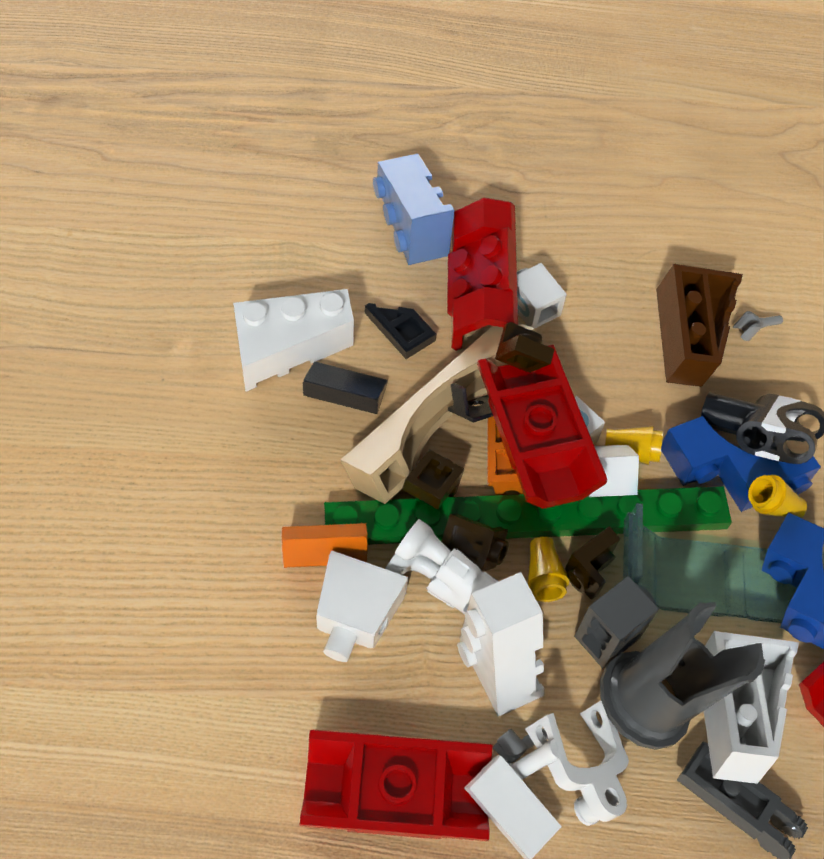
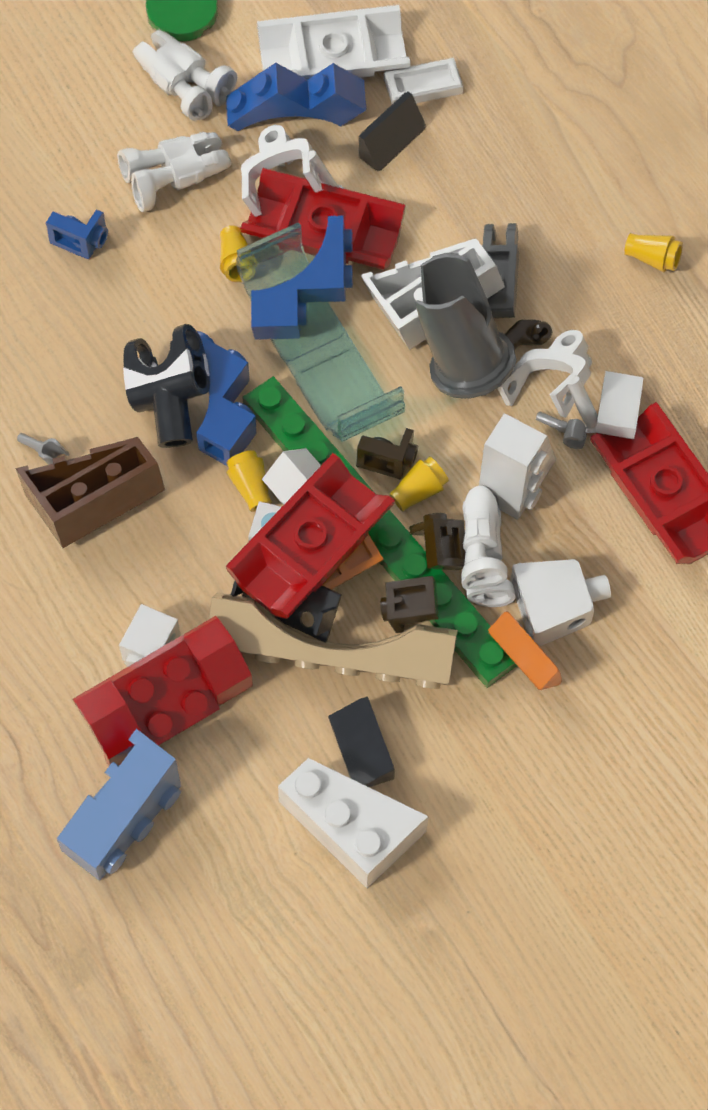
camera: 120 degrees left, 5 degrees up
black tile [365,303,436,359] -> none
dark brown bracket [495,322,555,373] -> none
dark grey brick [574,576,659,669] -> none
yellow cone [748,475,807,518] -> none
none -> dark brown arm [505,320,553,349]

